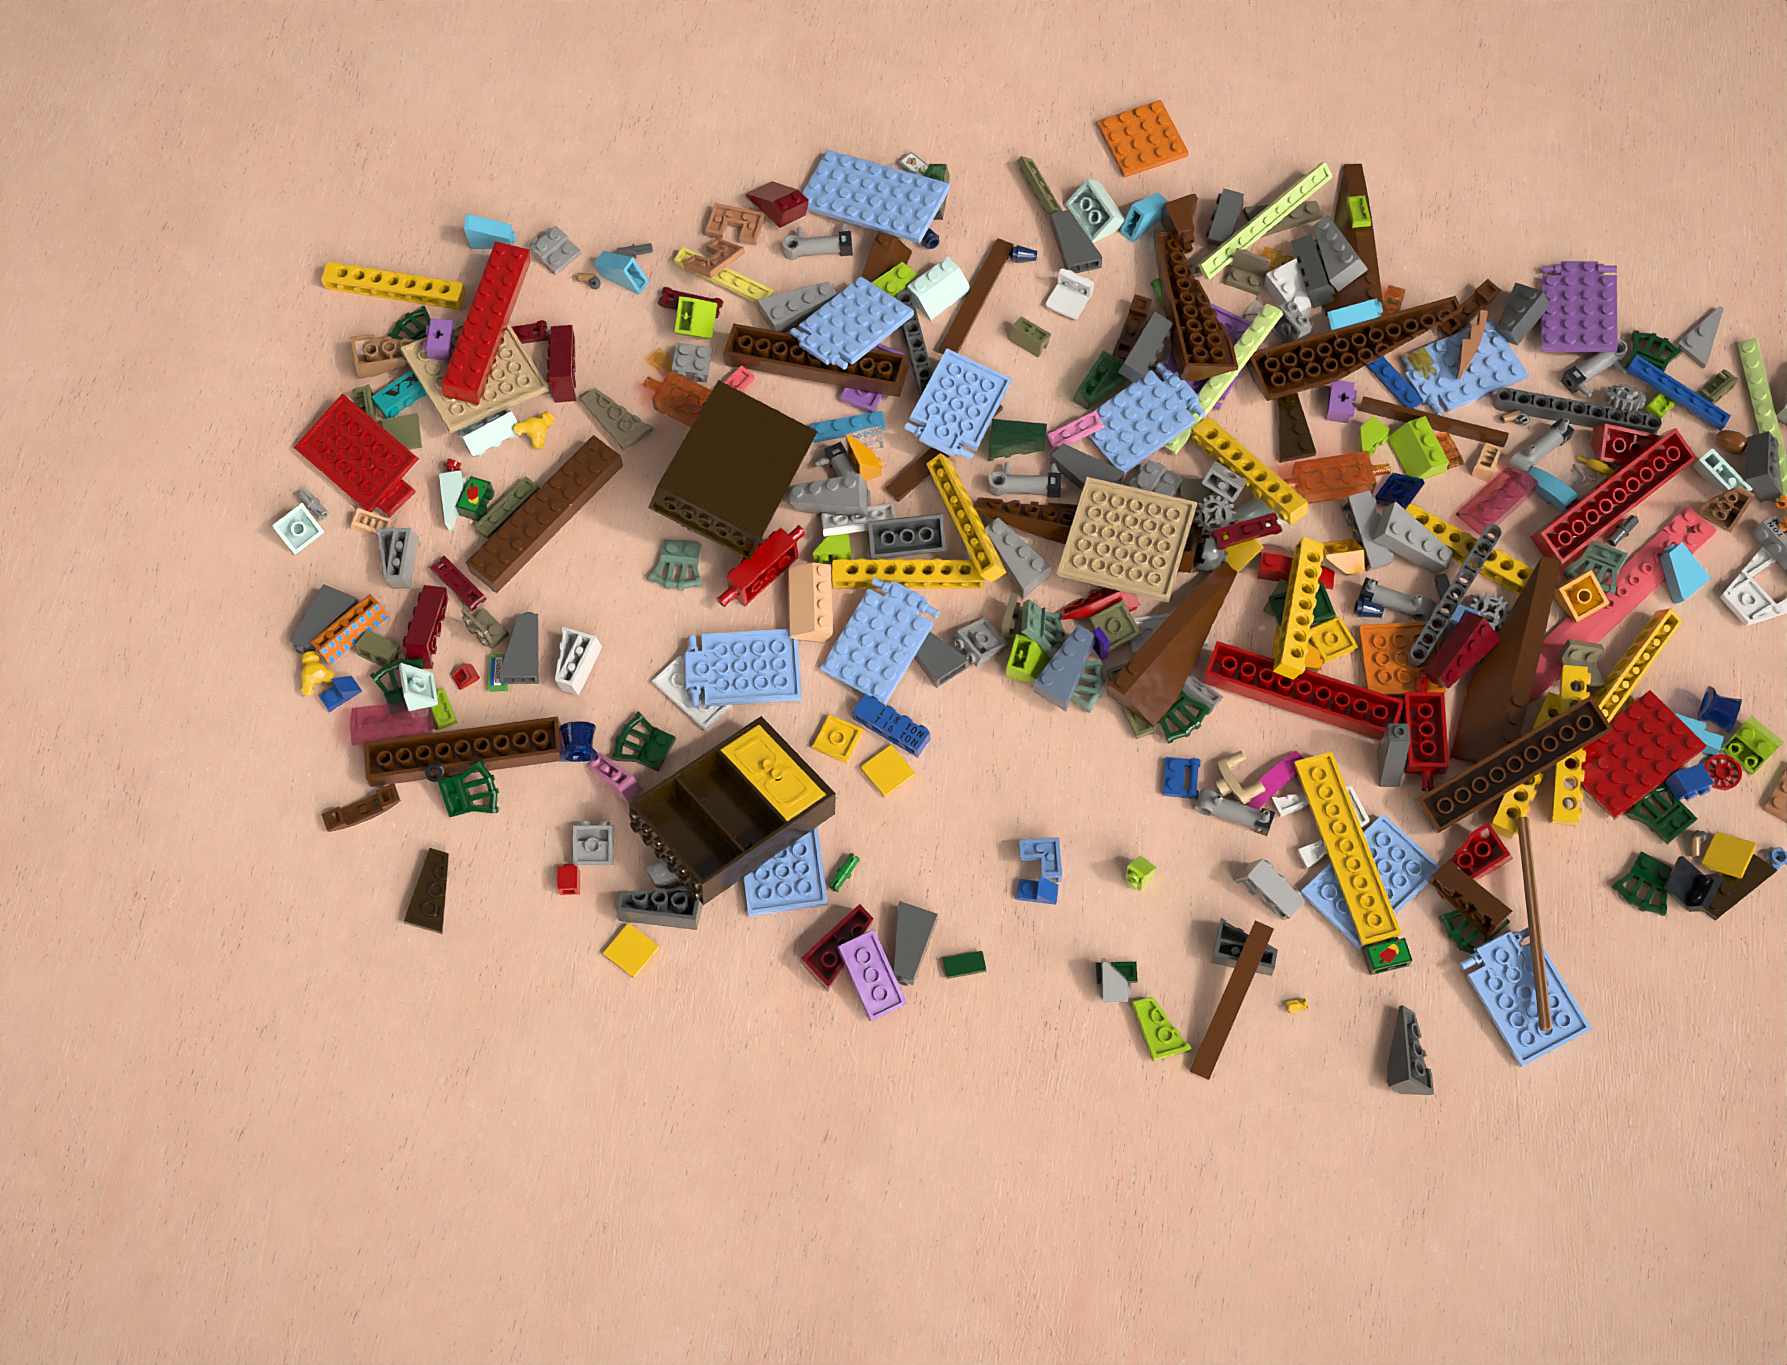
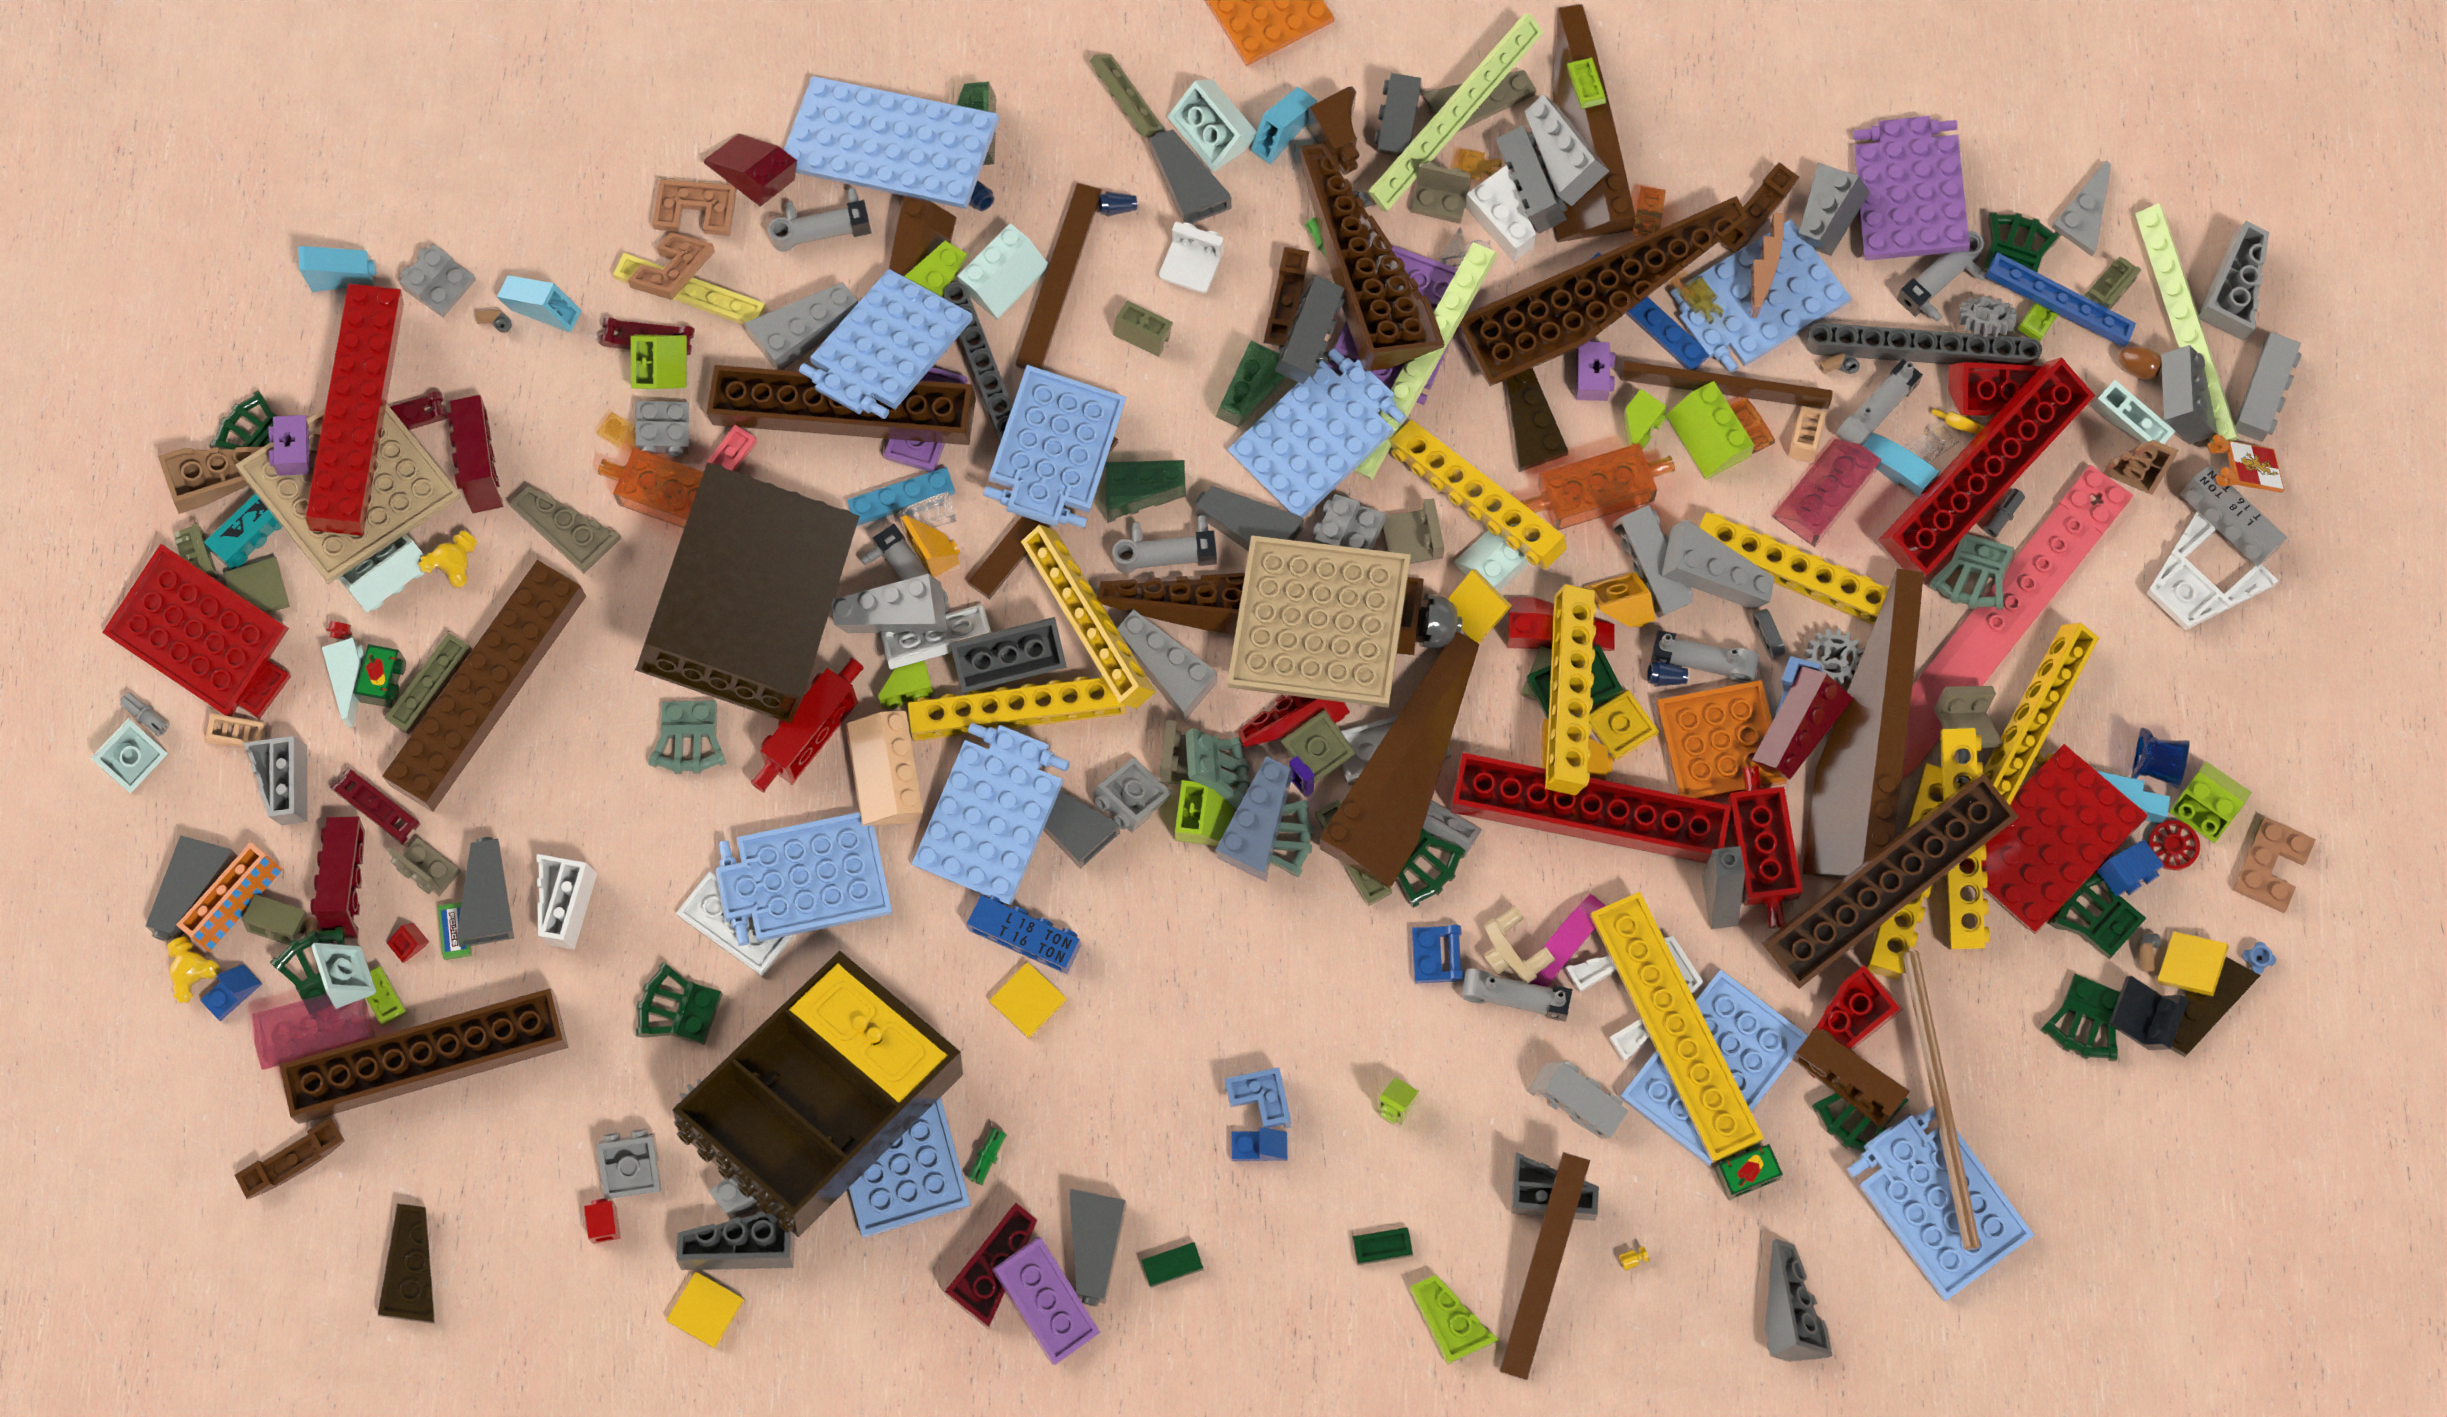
camera: 10 degrees left, 5 degrees up
yellow brick [321,262,466,311] -> none
black bush [425,763,444,782] -> none
dark green plate [438,759,499,817] -> none
clear blue hat [559,721,598,762] -> none
bright pink slope [587,753,643,803] -> none
dark grey axle [617,243,653,258] -> none
yellow tile [812,714,864,764] -> none
tile [899,152,936,178] -> none
bright pink tile [1046,410,1104,449] -> none
light grey slope [1101,958,1131,1003] -> none
light grey gear [1195,495,1236,534] -> none
light grey brick [1202,461,1247,503] -> none
dark red plate [1211,513,1283,550] -> none
light grey plate [1271,301,1312,344] -> none
medium azure slope [1327,299,1383,330] -> none
clear blue tile [1375,472,1425,510] -> none
dark grey beam [1406,524,1502,668] -> none
light orange slope [1554,570,1610,622] -> none
medium azure slope [1660,542,1711,604] -> none

